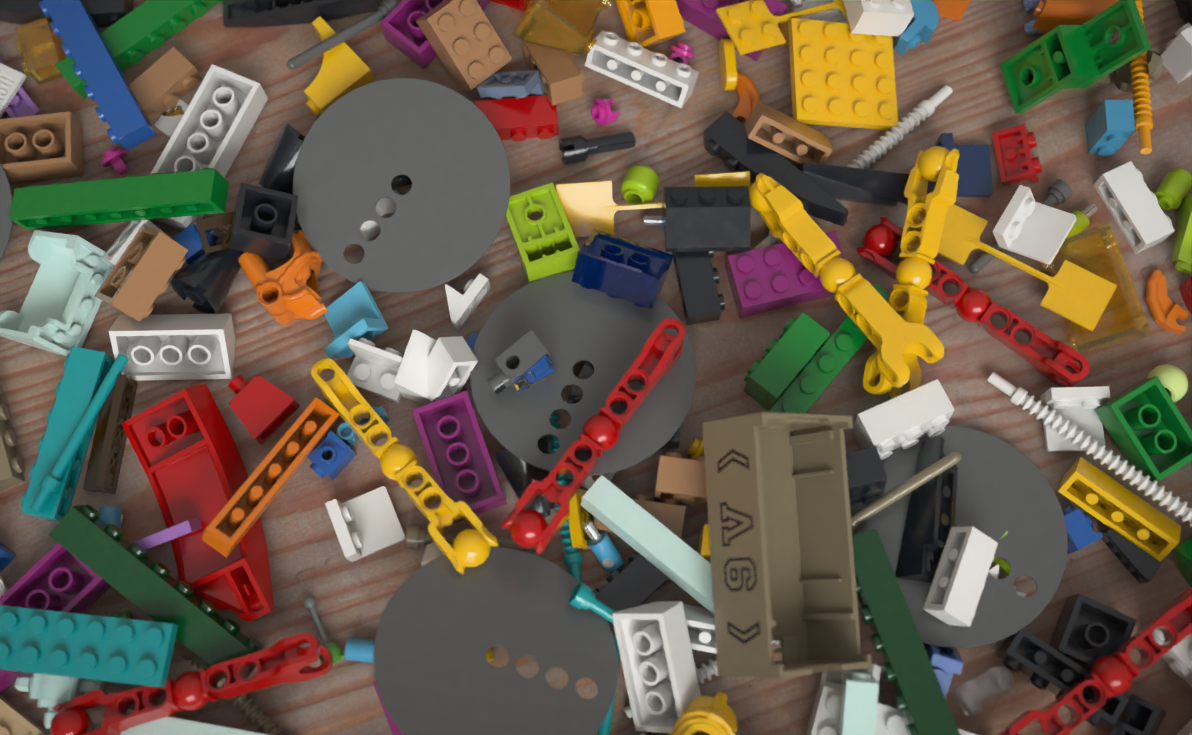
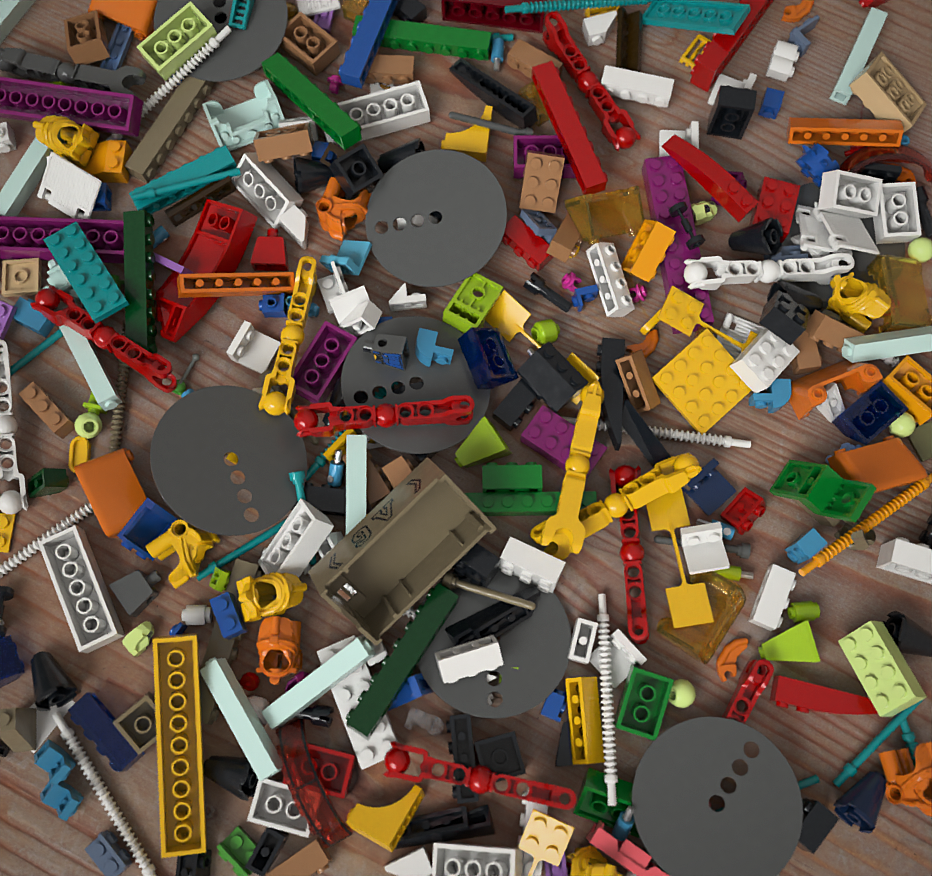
camera: 50 degrees right, 0 degrees up
none -> white slope [278,205,309,250]
none -> dark azure brick [415,328,454,367]
none -> lime slope [454,416,512,468]
none -> white brick [567,618,598,665]
none -> blue bracket [571,284,599,312]
none -> dark azure piece [696,518,735,541]

